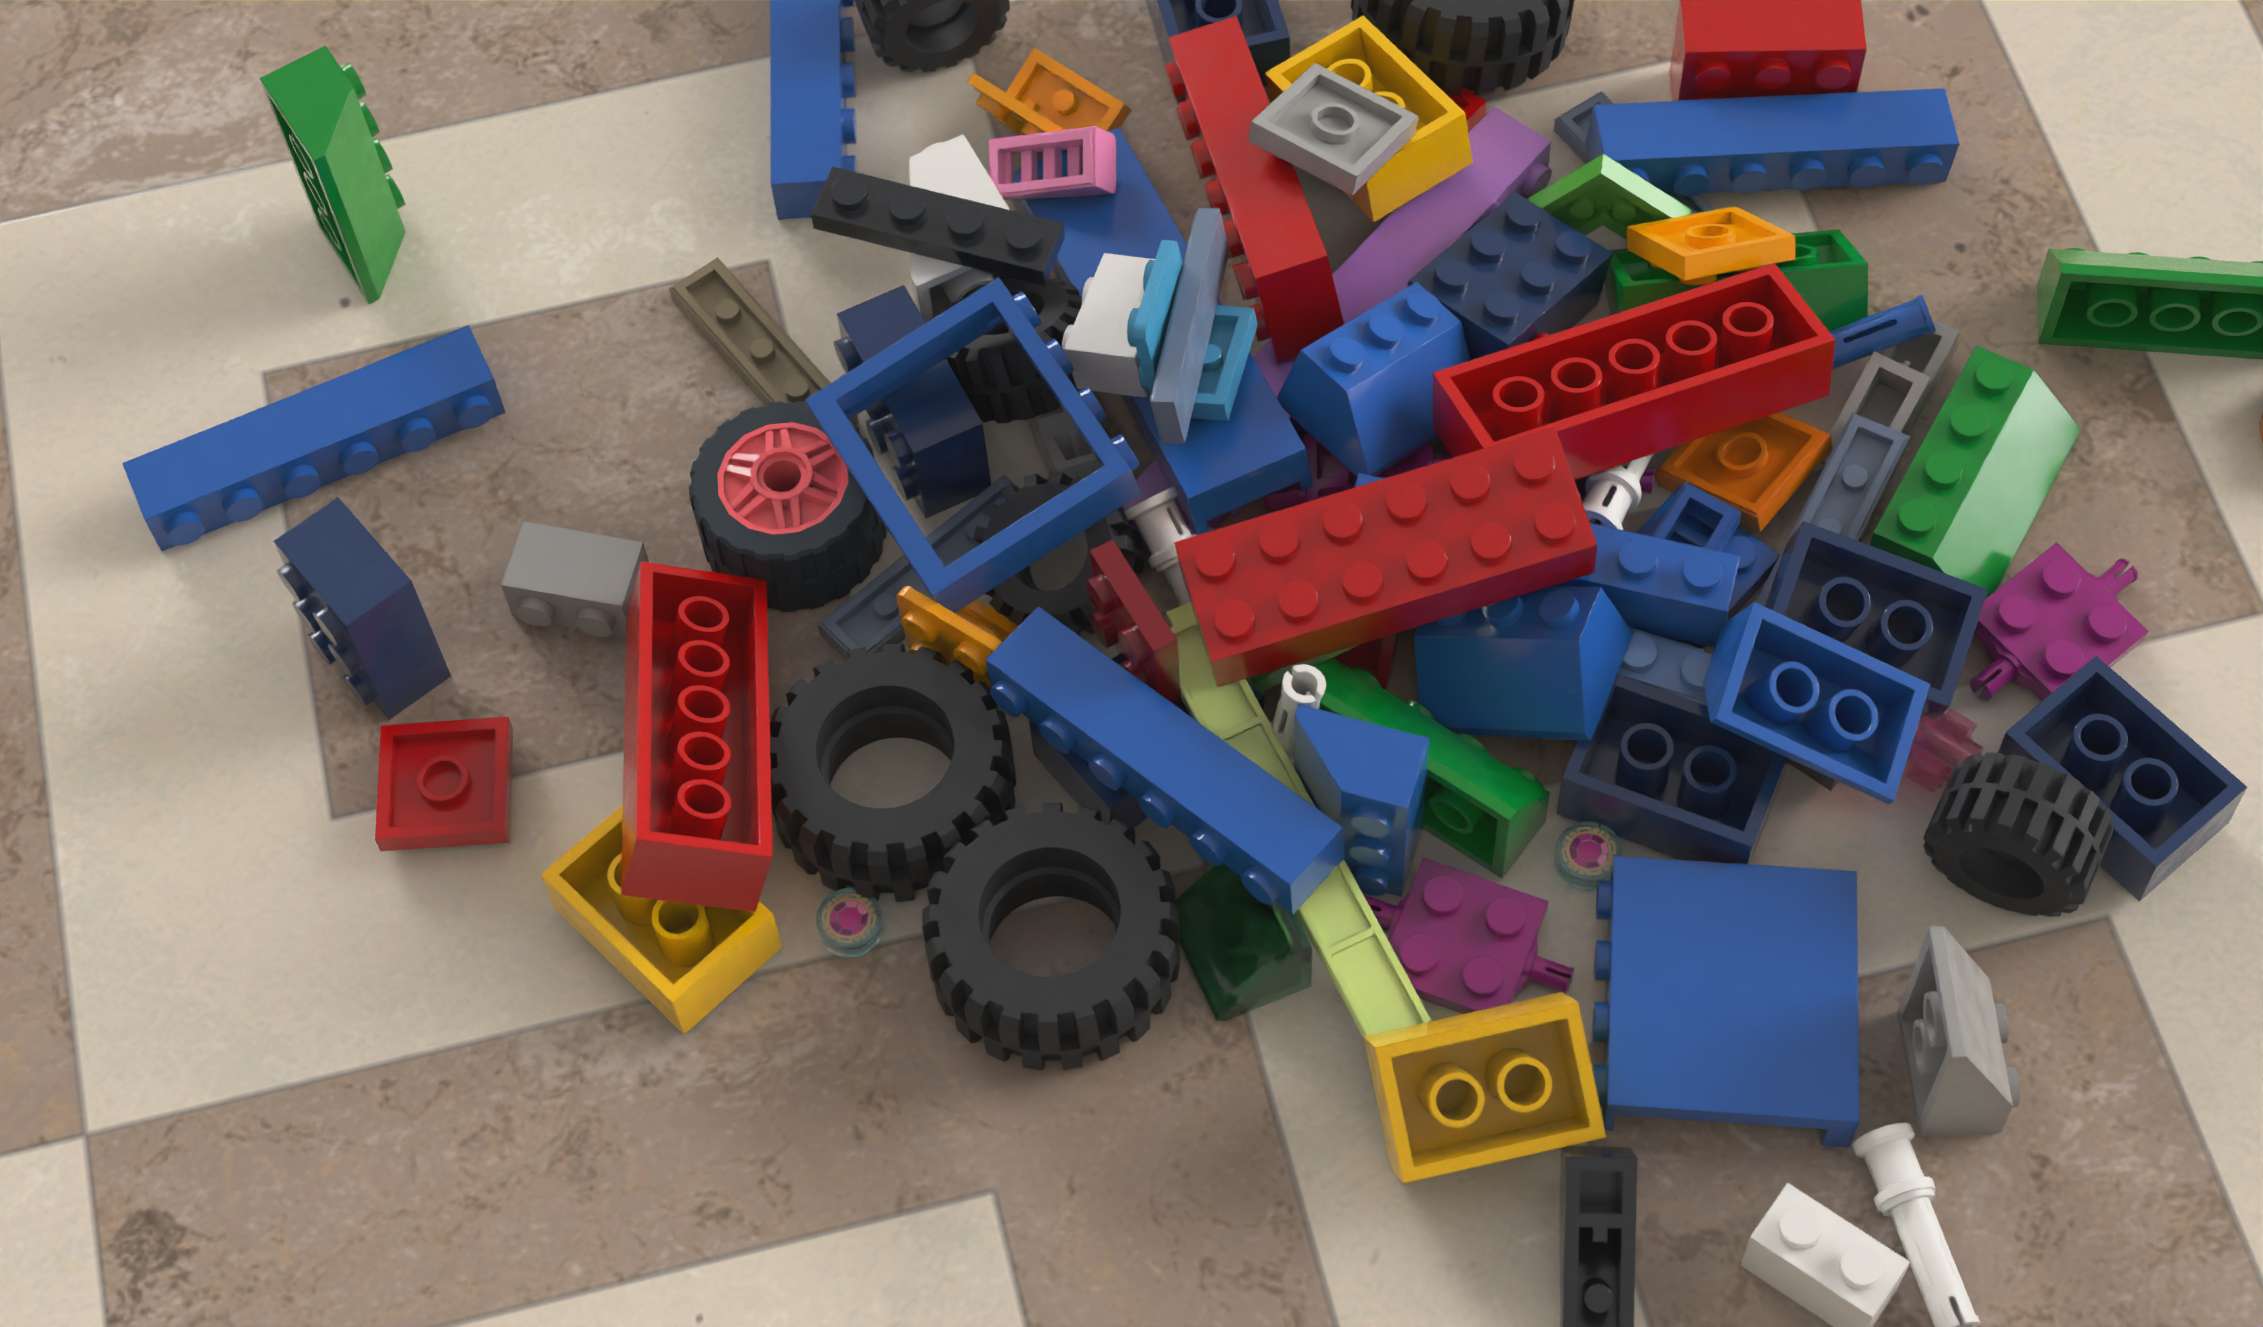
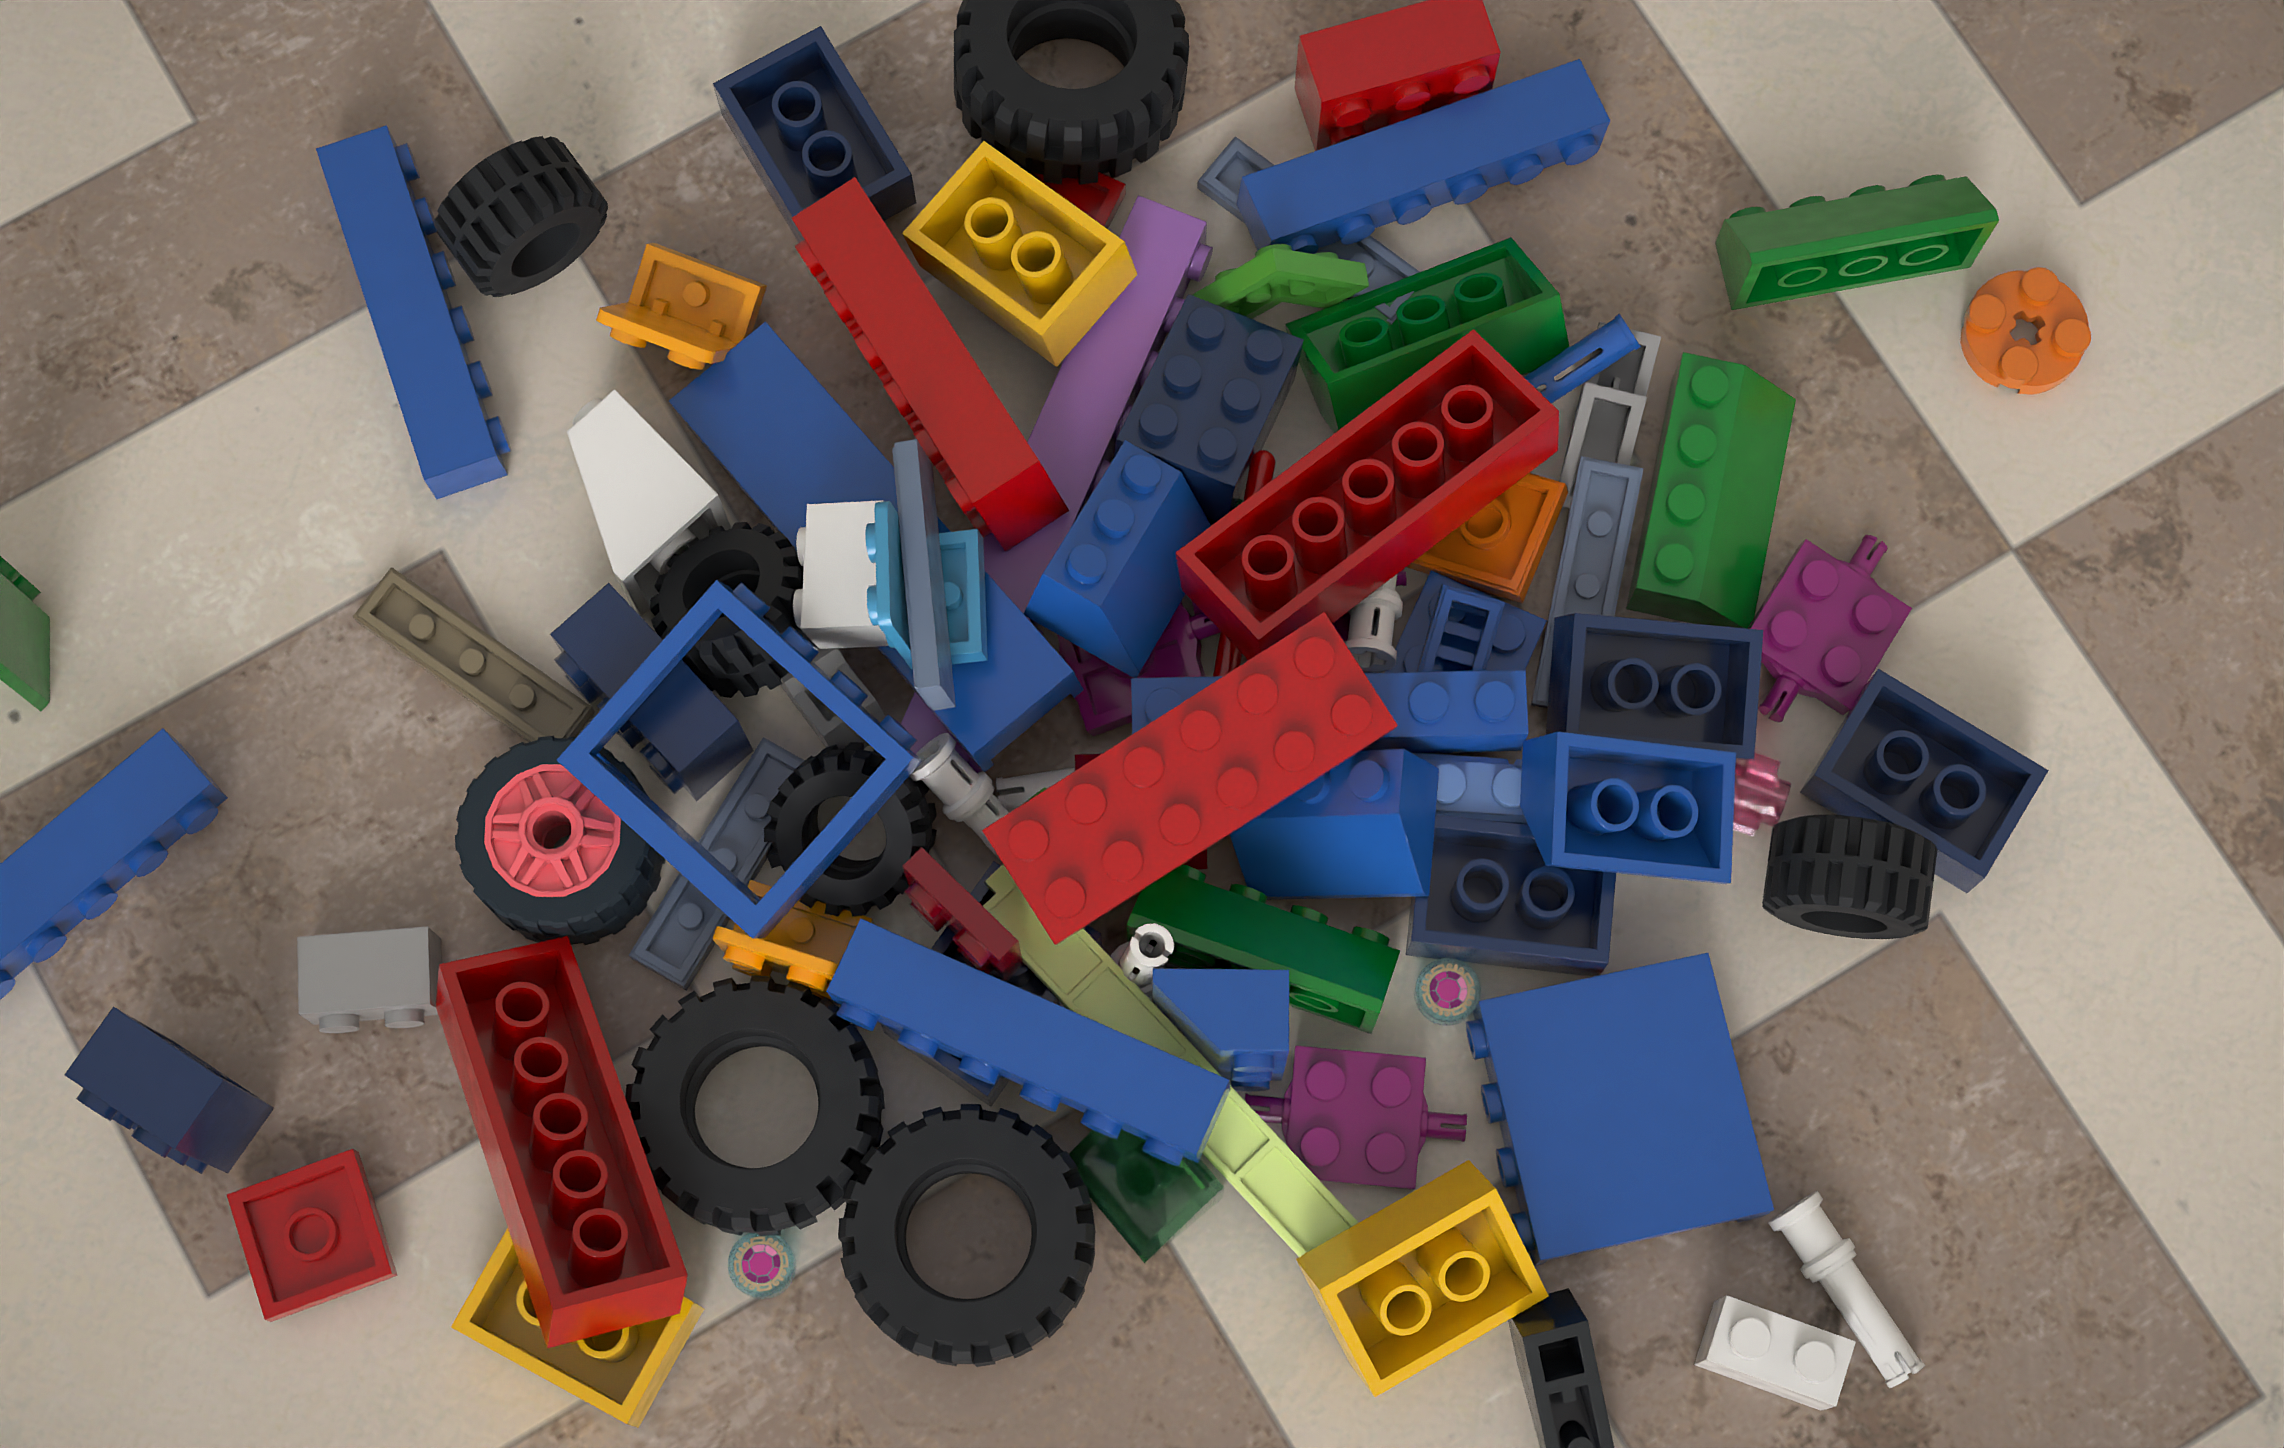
camera: 20 degrees left, 15 degrees up
black plate [811,167,1065,286] -> none
bright pink slope [989,126,1117,200] -> none
light grey plate [1247,63,1419,196] -> none
light orange plate [1627,206,1795,285] -> none
light grey slope [1898,926,2020,1137] -> none

